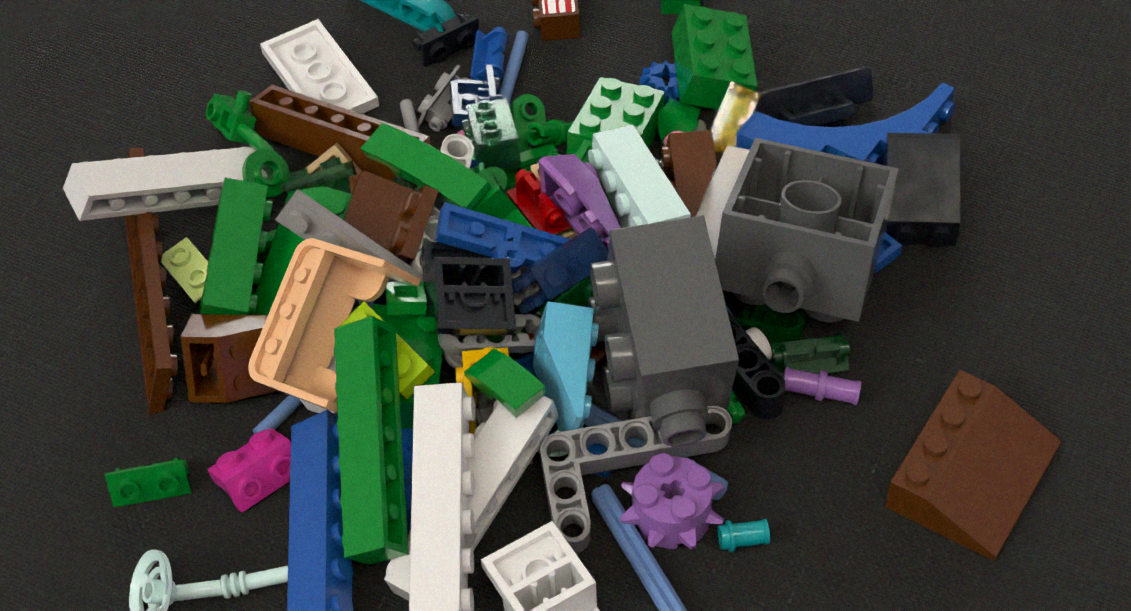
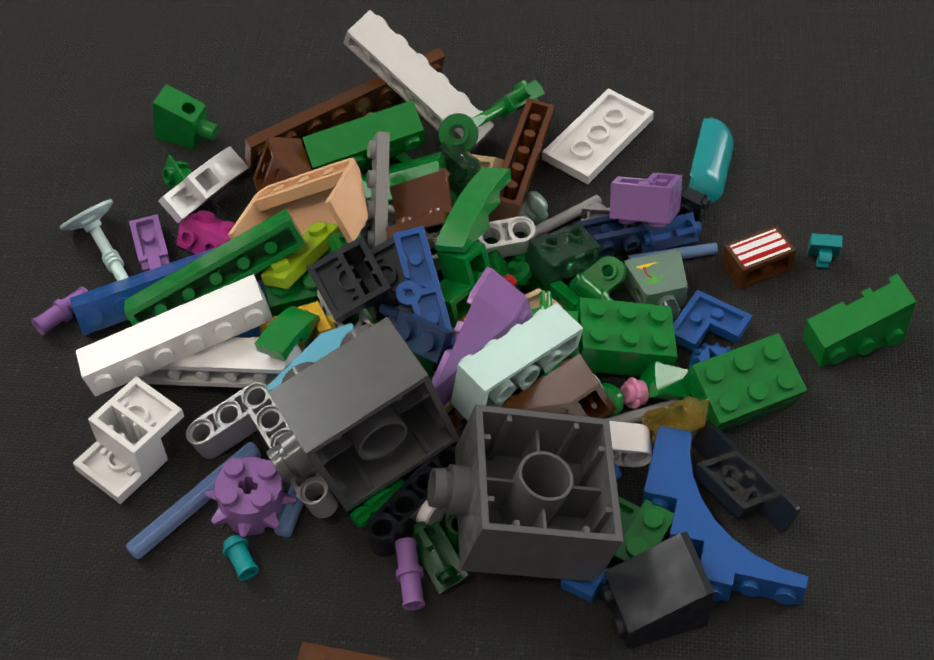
camera: 70 degrees right, 0 degrees up
none -> medium lavender hinge [129,214,170,272]
none -> green torso [153,84,219,148]
none -> white slope [158,146,248,223]
none -> medium lavender brick [609,173,682,227]
none -> sand green torso [624,249,688,320]
none -> blue plate [673,290,753,351]

